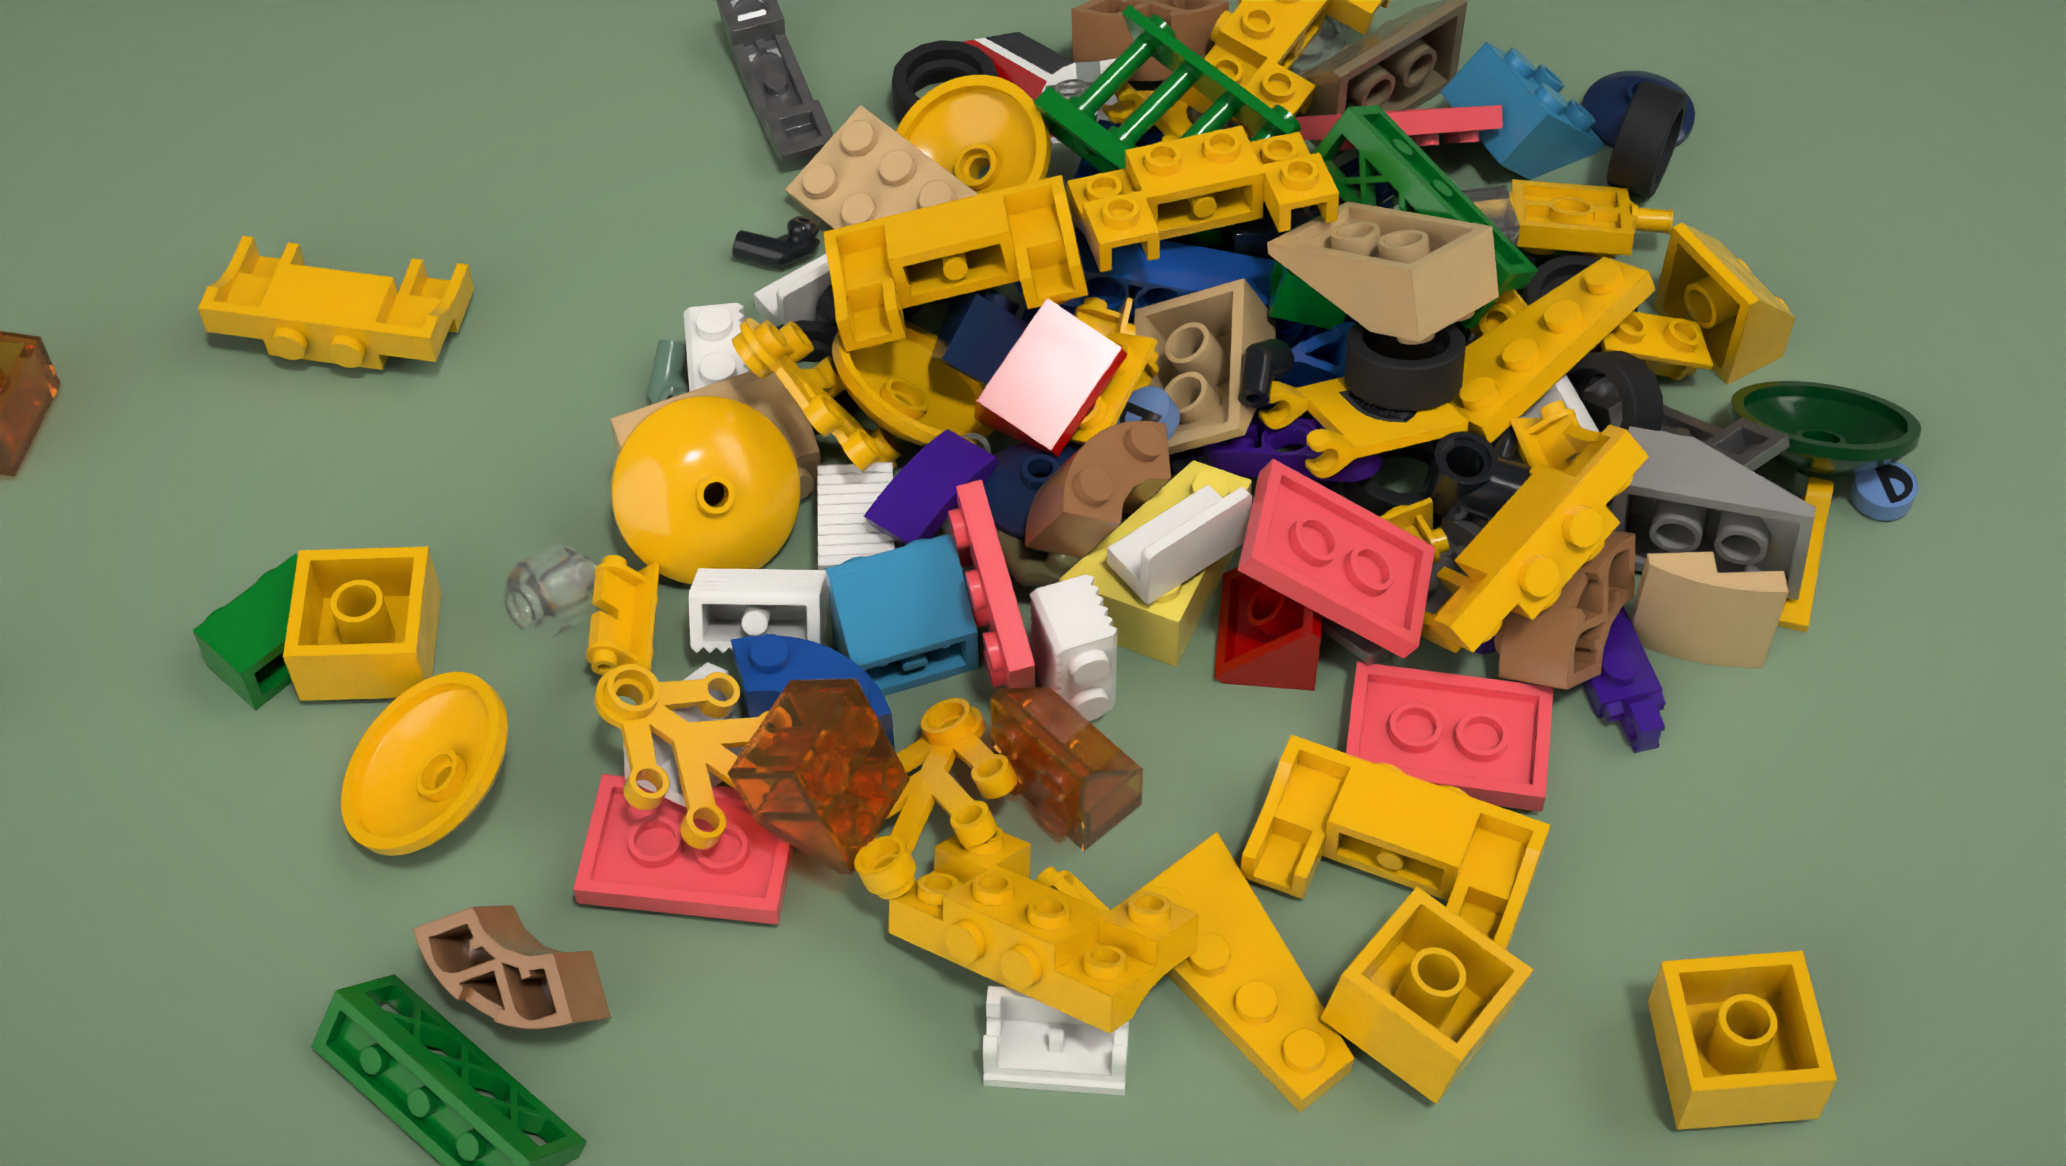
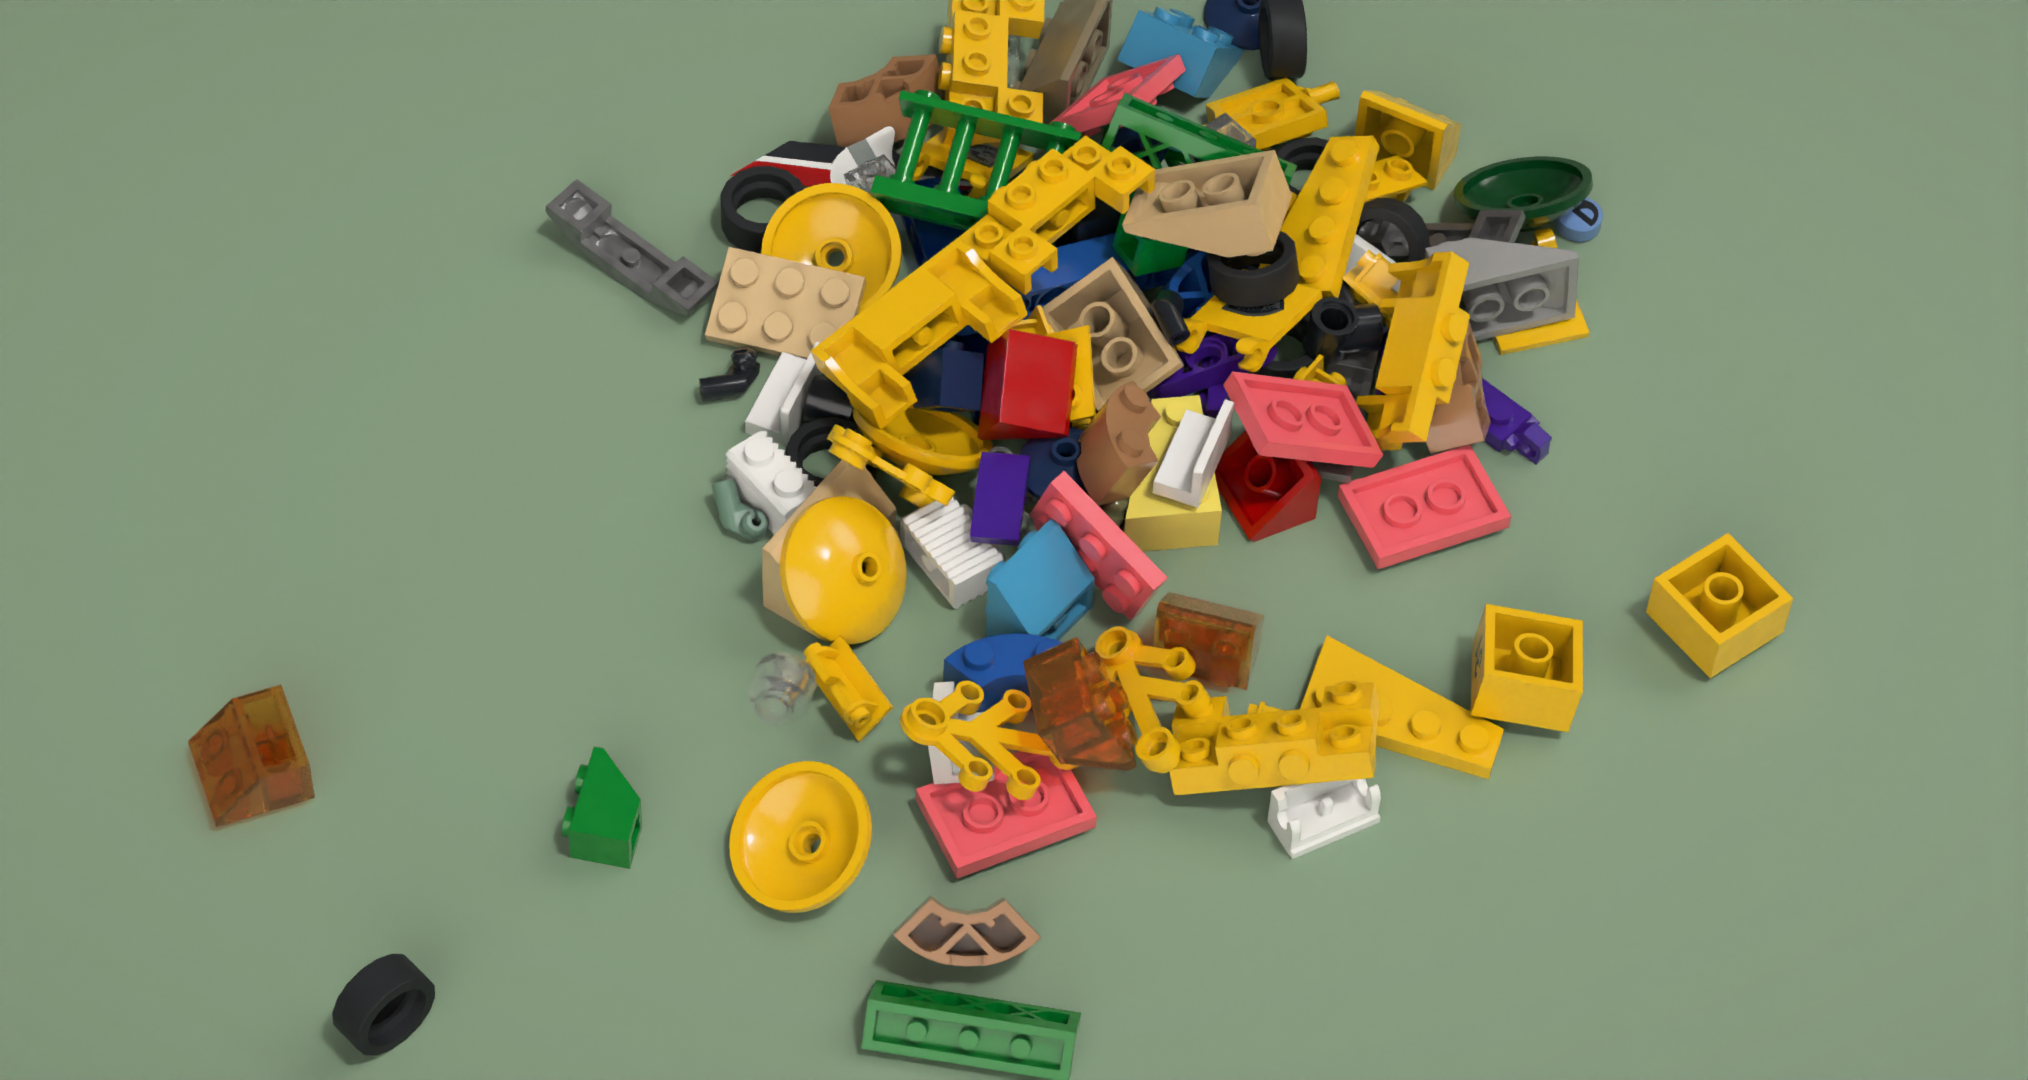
camera: 35 degrees left, 0 degrees up
yellow bracket [198,236,474,370] -> none
yellow brick [283,546,442,701] -> none
white brick [689,568,827,653] -> none
white brick [1030,574,1117,725] -> none
medium blue tile [1116,386,1180,440] -> none
yellow bracket [1241,734,1551,950] -> none
tan slope [1630,551,1789,668] -> none

